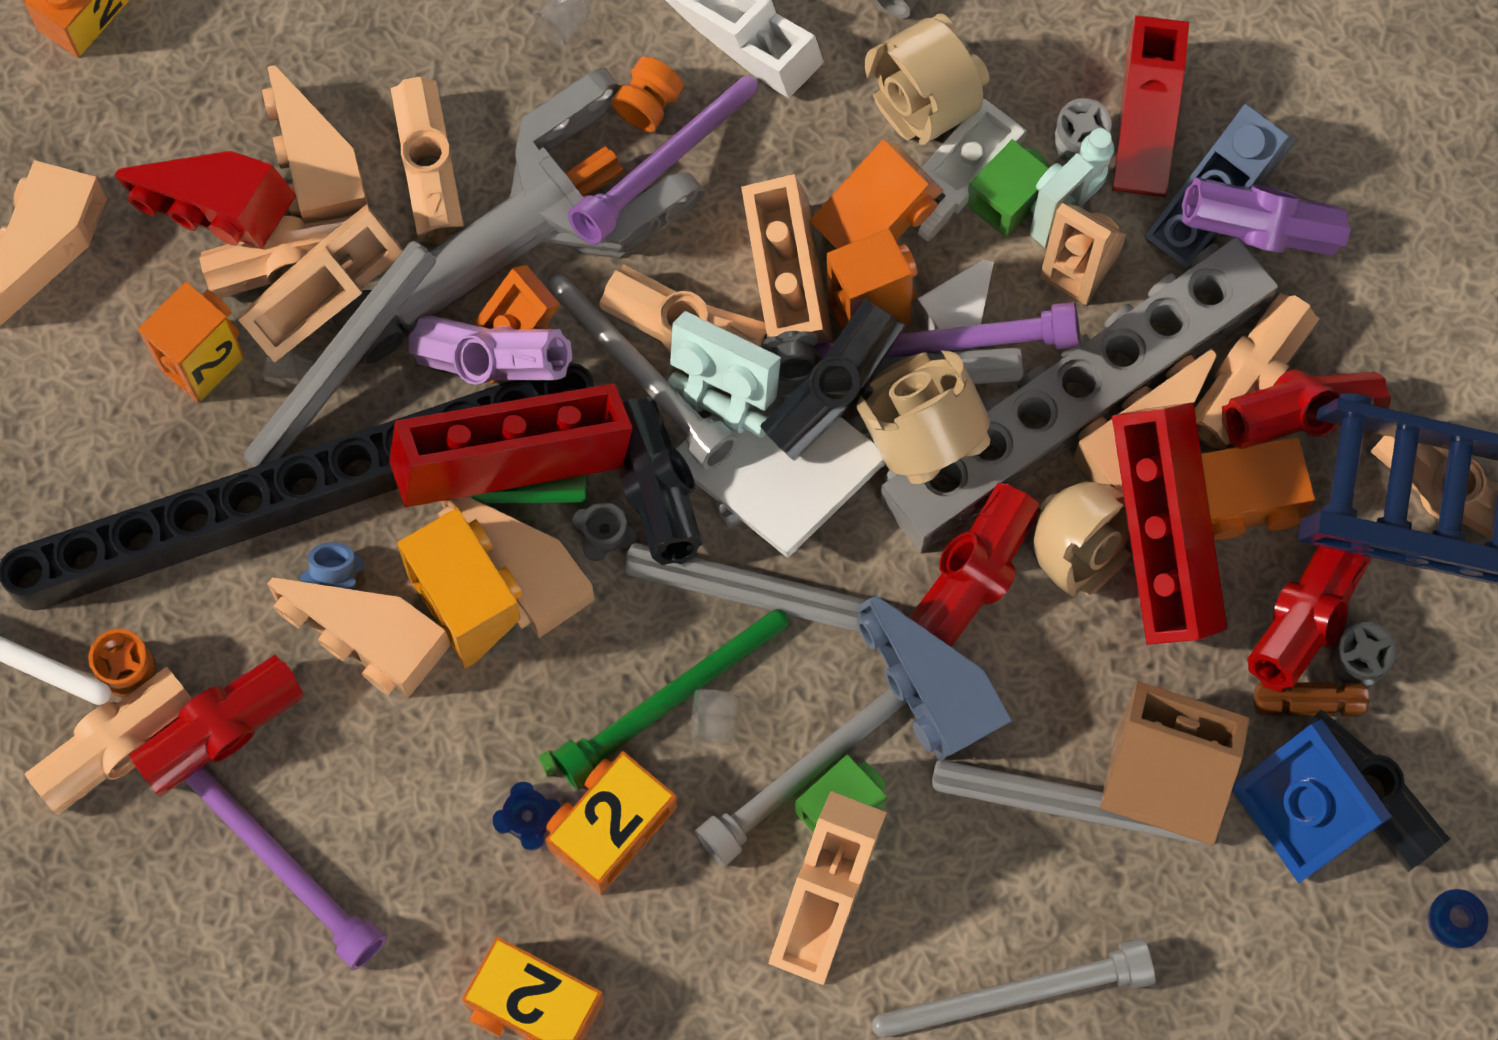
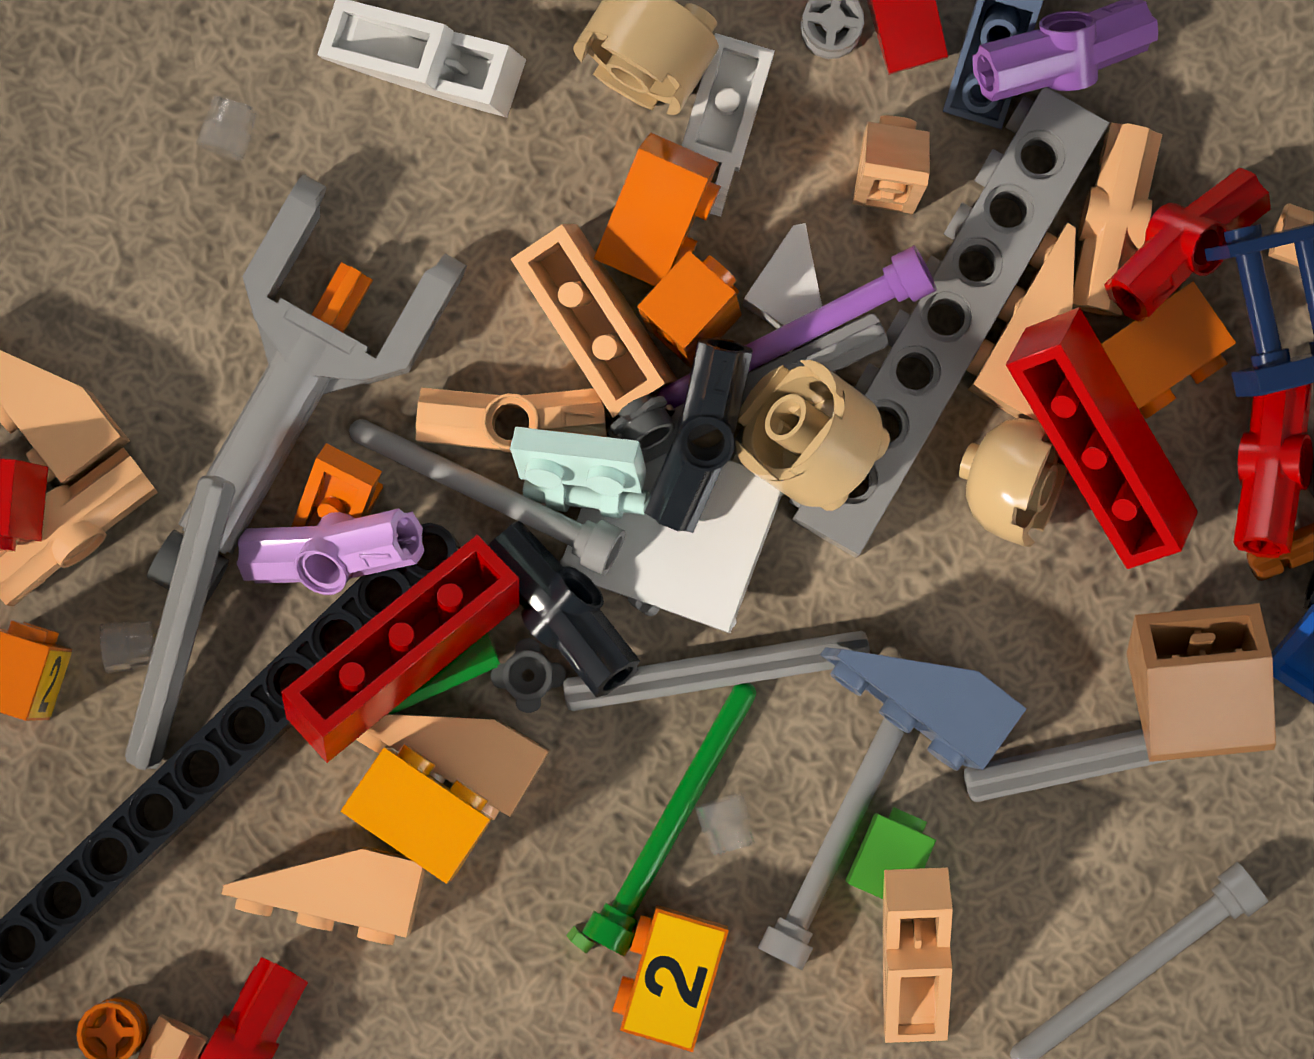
camera: 20 degrees left, 15 degrees up
light nougat slope [238,204,403,363] -> none
medium blue plate [300,542,365,590] -> none
light nougat piece [391,76,465,245] -> none
clear blue plate [493,782,561,851] -> none
medium lavender piece [568,76,758,245] -> none
orange wheel [610,56,685,133] -> none
red piece [909,483,1041,647] -> none
bright green brick [966,139,1050,238] -> none
light aqua plate [1029,128,1114,248] -> none

